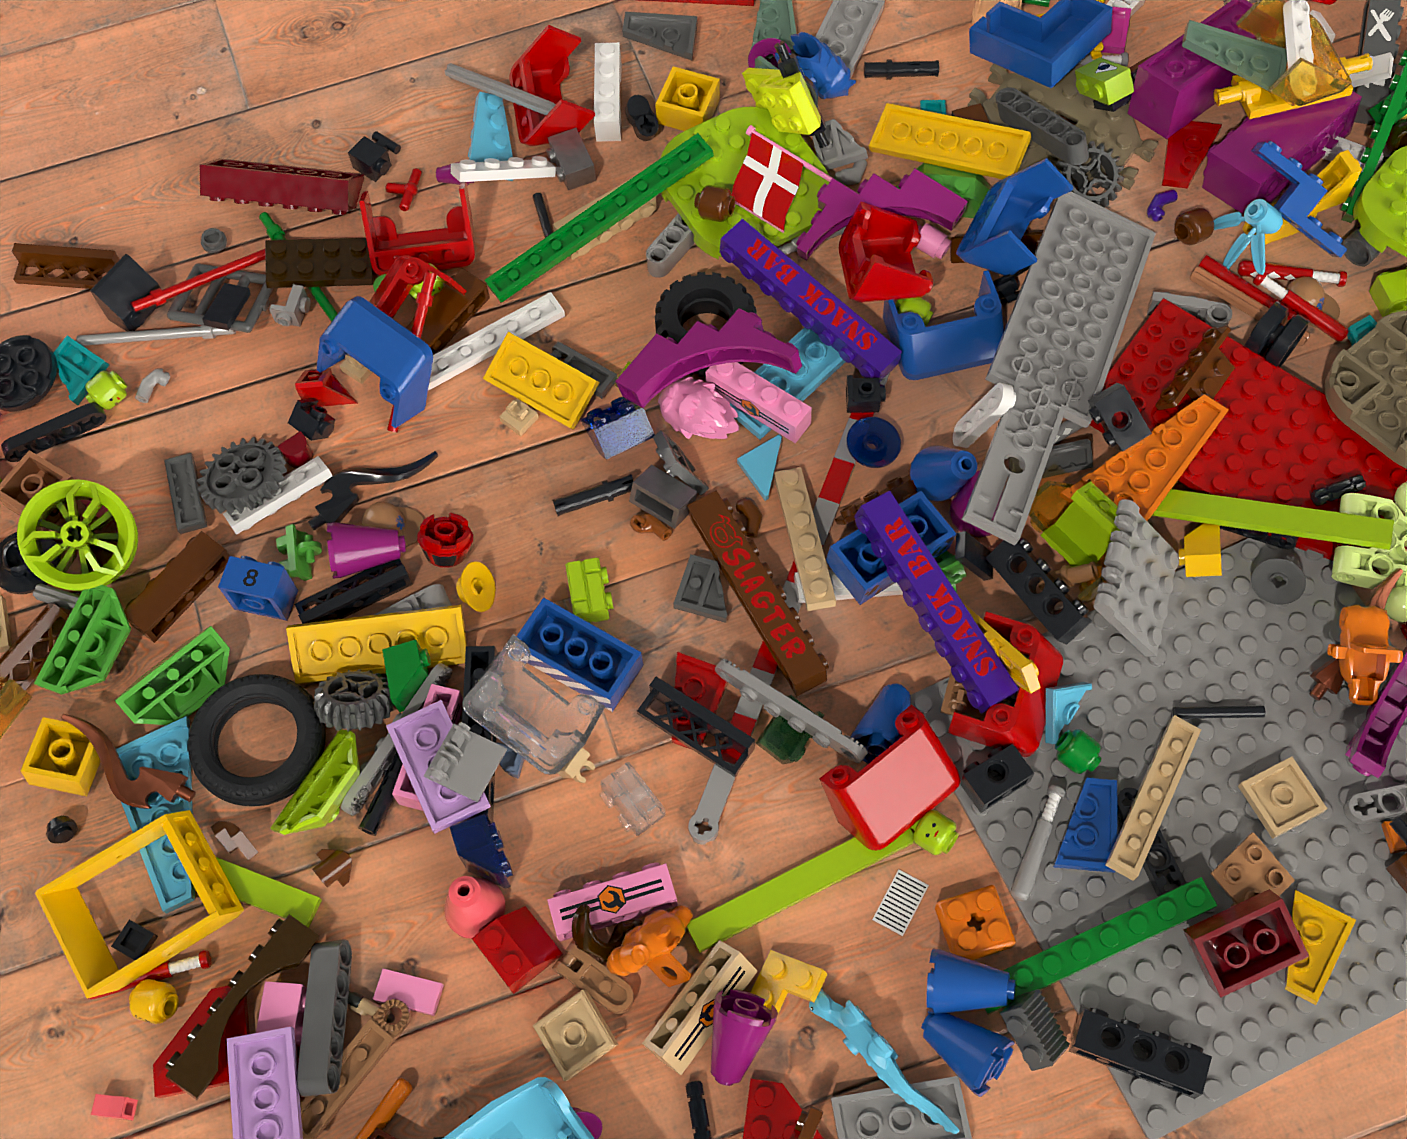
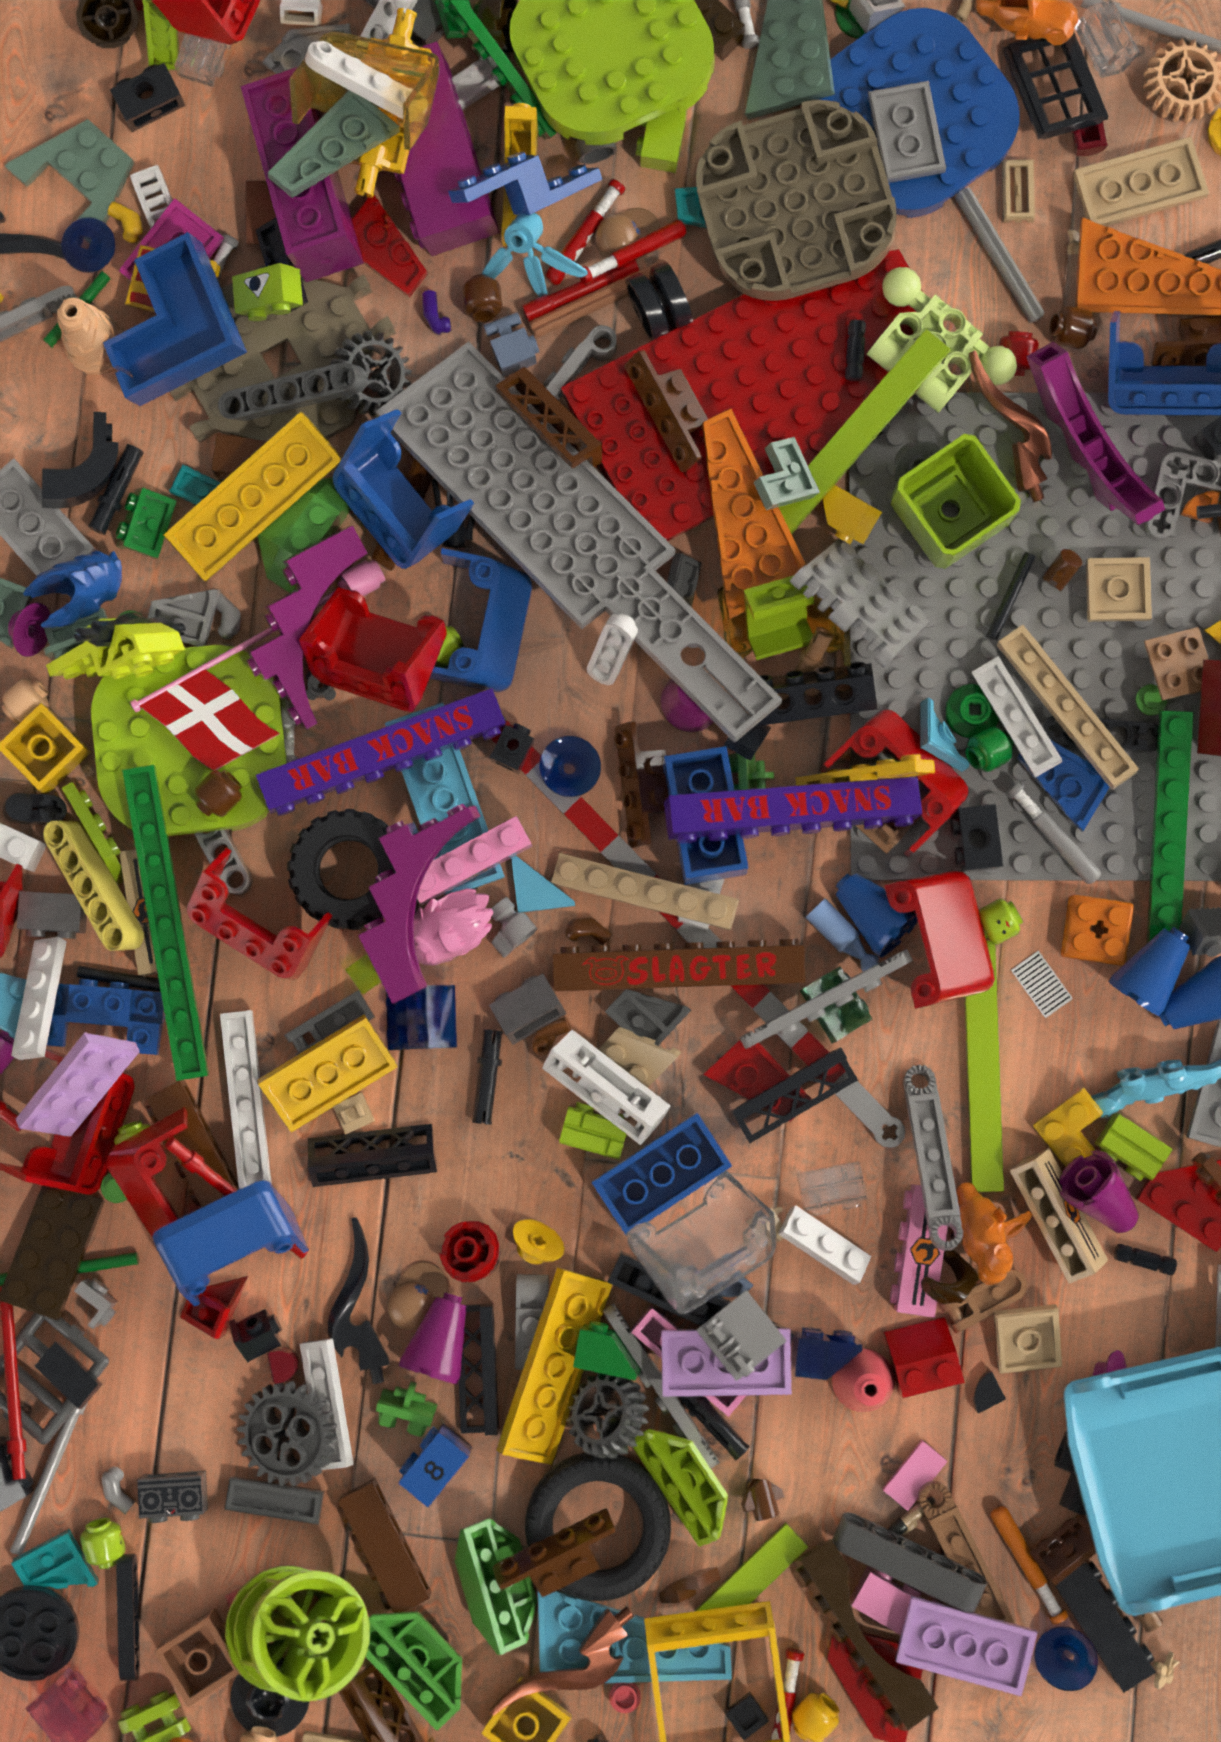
camera: 65 degrees left, 20 degrees up
dark grey wing [653,430,709,495] -> none
blue cone [910,445,977,502] -> none
black brick [1088,383,1152,452] -> none
orange piece [1327,604,1403,705] -> none
none -> light nougat head [1,679,49,724]
none -> lavender plate [15,1032,140,1137]
none -> black arch [42,412,119,509]
none -> light yellow beam [43,821,144,951]
none -> blue bracket [47,979,165,1055]
none -> lime wing [62,782,124,885]
none -> green bracket [115,487,177,559]
none -> brick [137,1471,208,1523]
none -> red windscreen [187,848,333,980]
none -> dark grey plate [306,671,336,701]
none -> black fence [308,1124,437,1187]
none -> sand blue brick [483,312,540,376]
none -> light grey piece [491,897,538,958]
none -> reddish brown bracket [492,1508,616,1598]
none -> reddish brown fence [495,366,602,469]
none -> white brick [542,1030,671,1145]
none -> tan wing [598,1027,682,1088]
none -> coral plate [609,1682,641,1713]
none -> sand green plate [753,437,820,510]
none -> white plate [778,1206,872,1285]
none -> light blue wheel [805,898,879,971]
none -> lime plate [890,434,1021,569]
none -> light grey plate [903,1065,963,1251]
none -> green piece [945,684,999,738]
none -> white plate [972,656,1062,777]
none -> black tile [973,1370,1006,1414]
none -> reddish brown piece [1042,549,1082,592]
none -> lime brick [1094,1113,1172,1182]
none -> bright green plate [1135,684,1167,716]

